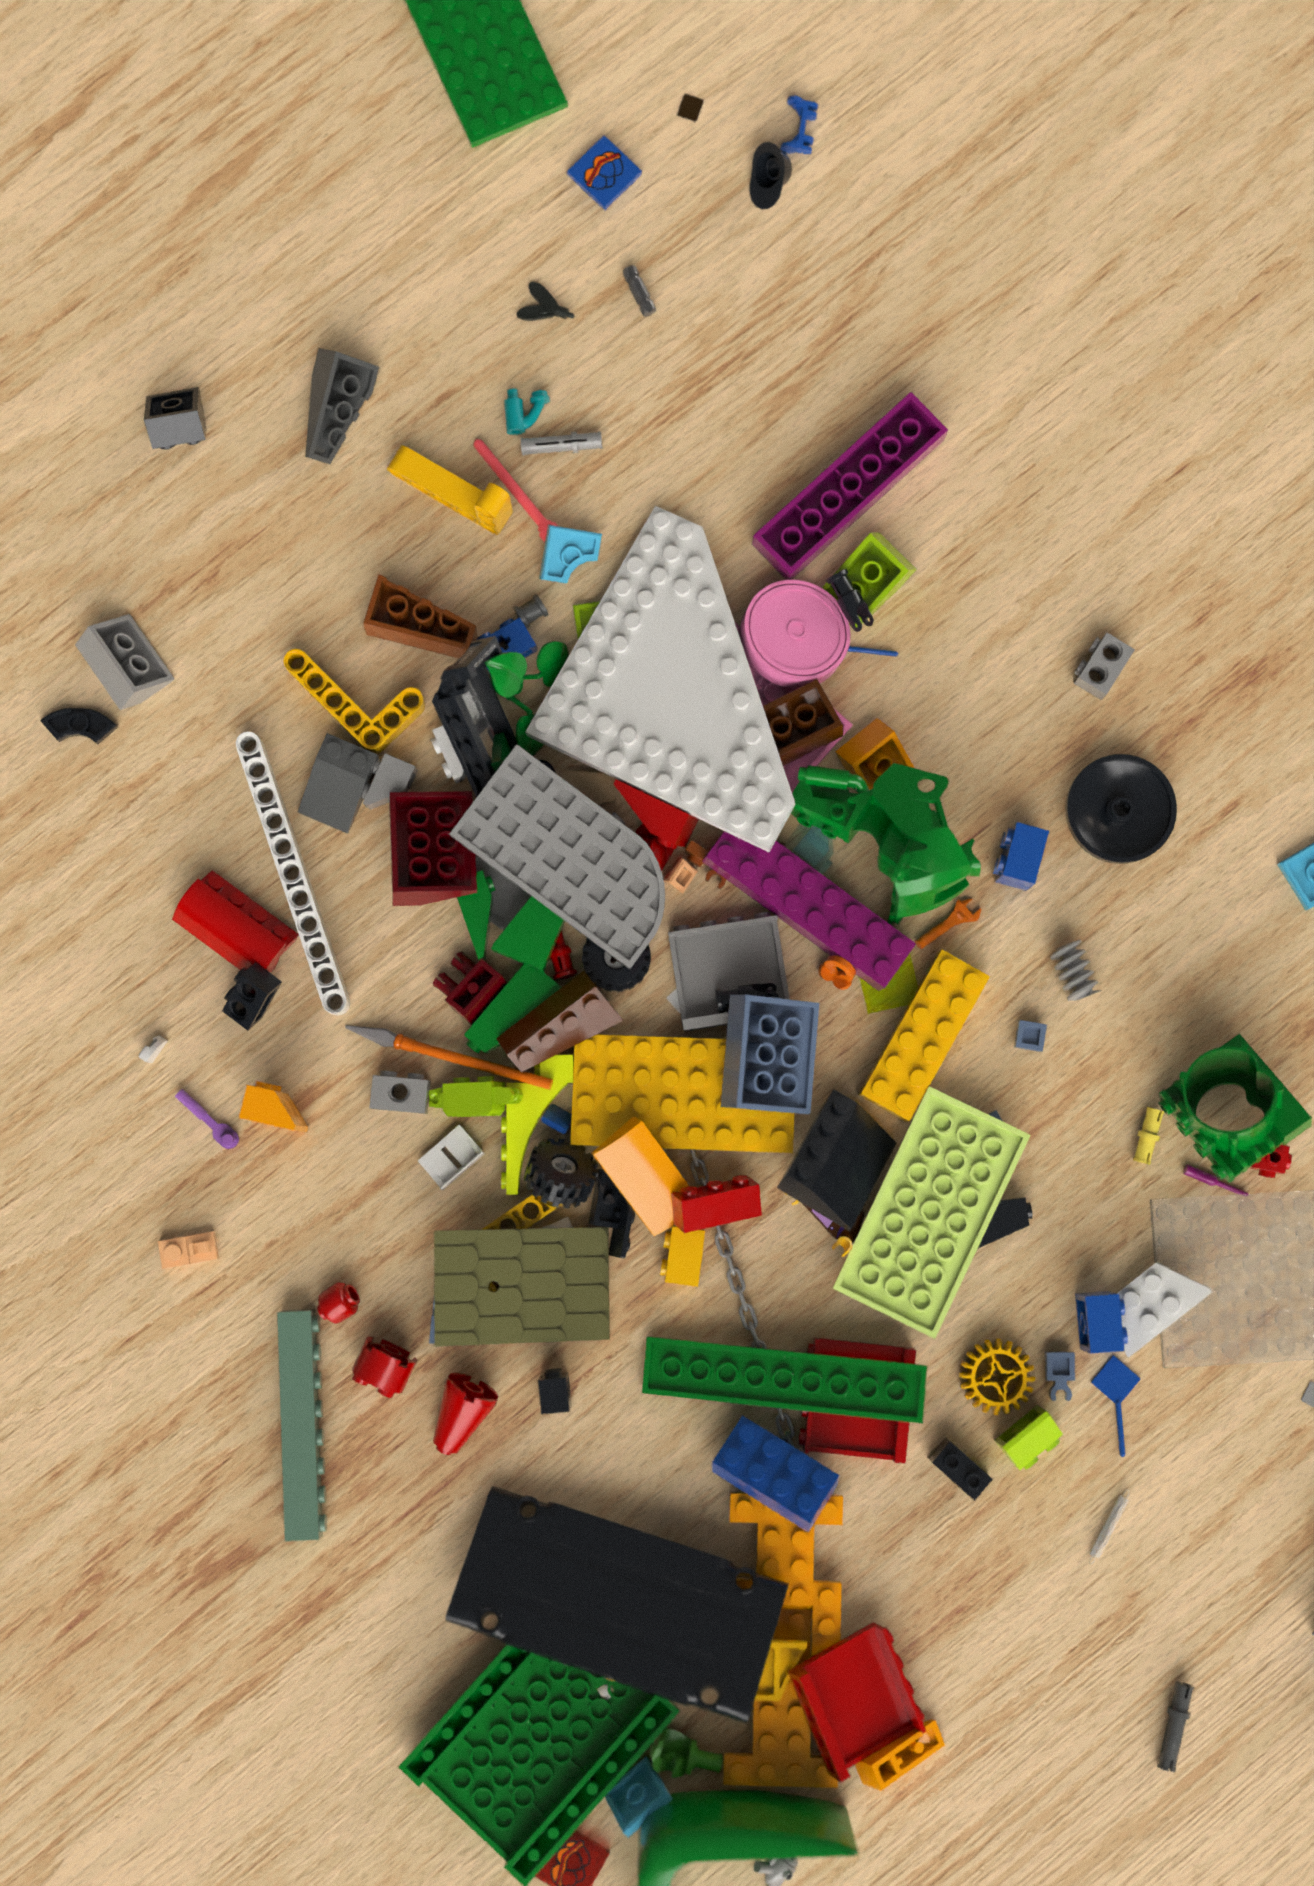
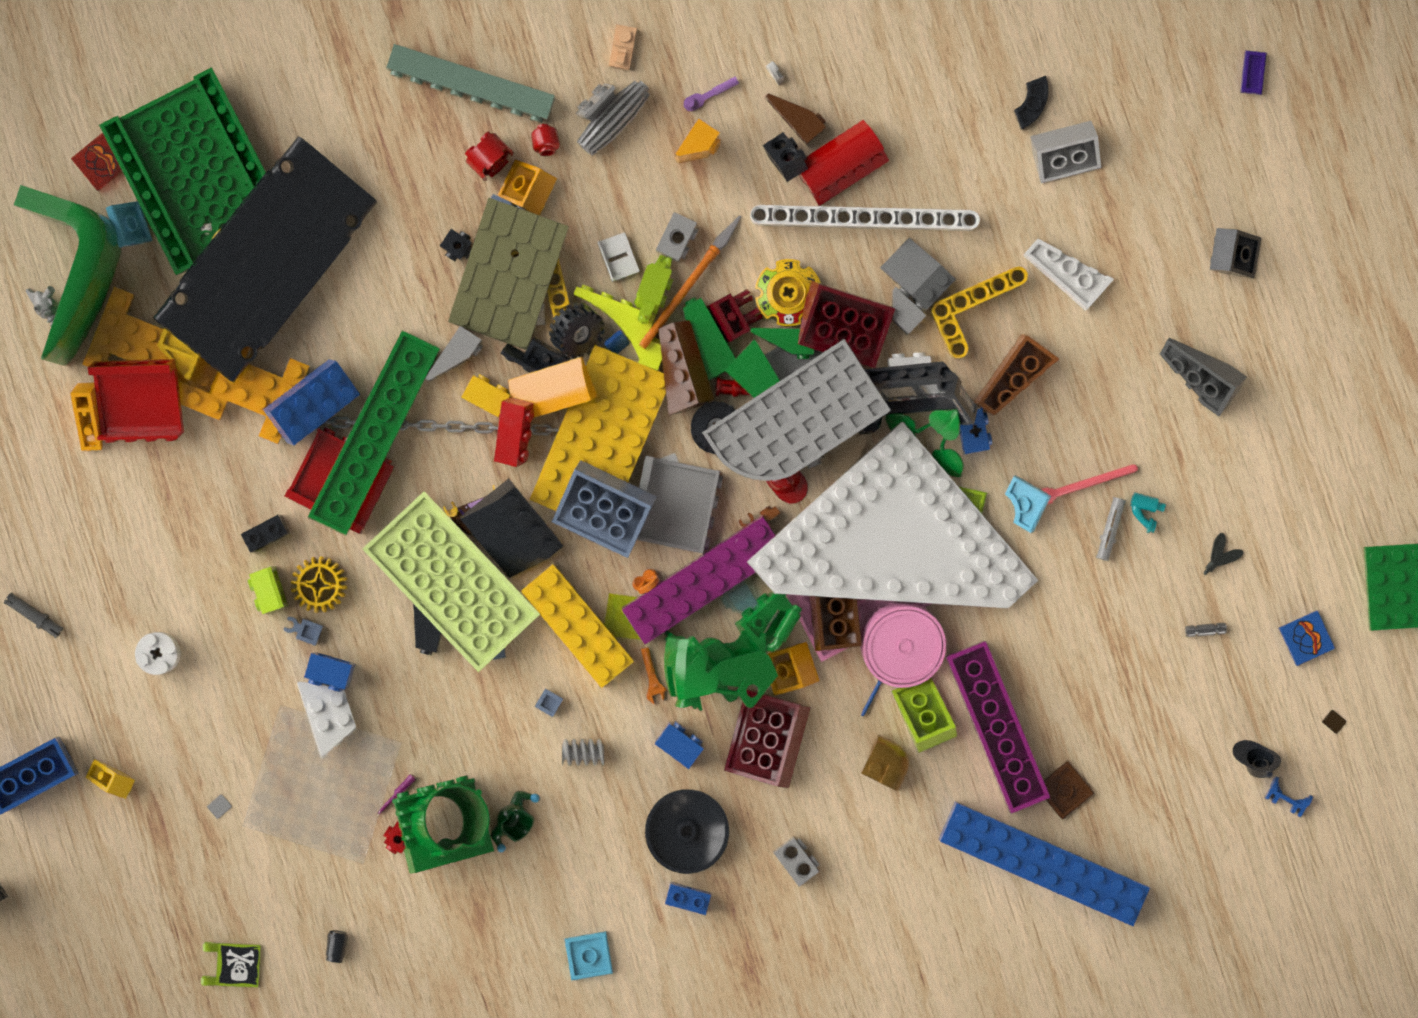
camera: 115 degrees right, 5 degrees up
yellow beam [387,445,513,535] -> none
red cone [433,1372,499,1455] -> none
dark green tile [491,732,512,773] -> none
dark grey bush [513,594,549,628] -> none
black brick [538,1368,572,1415] -> none
red slope [614,779,699,850] -> none
bright green piece [650,1728,723,1778] -> none
light nougat slope [663,858,698,894] -> none
black piece [715,983,779,1013] -> none
black piece [826,569,874,632] -> none
white piece [1089,1489,1129,1564] -> none
blue piece [1091,1355,1141,1457] -> none
light yellow pin [1133,1107,1164,1165] -> none
none -> white brick [135,632,181,675]
none -> light grey slope [425,326,483,381]
none -> black brick [440,229,473,262]
none -> dark green piece [490,791,540,853]
none -> light orange slope [498,159,557,216]
none -> light grey plate [576,81,650,156]
none -> blue brick [665,882,711,915]
none -> dark red slope [724,690,811,788]
none -> yellow piece [755,259,820,327]
none -> reddish brown slope [765,93,826,146]
none -> pearl gold brick [861,735,909,791]
none -> blue brick [938,801,1150,926]
none -> white wing [1023,239,1114,311]
none -> reddish brown tile [1043,760,1094,820]

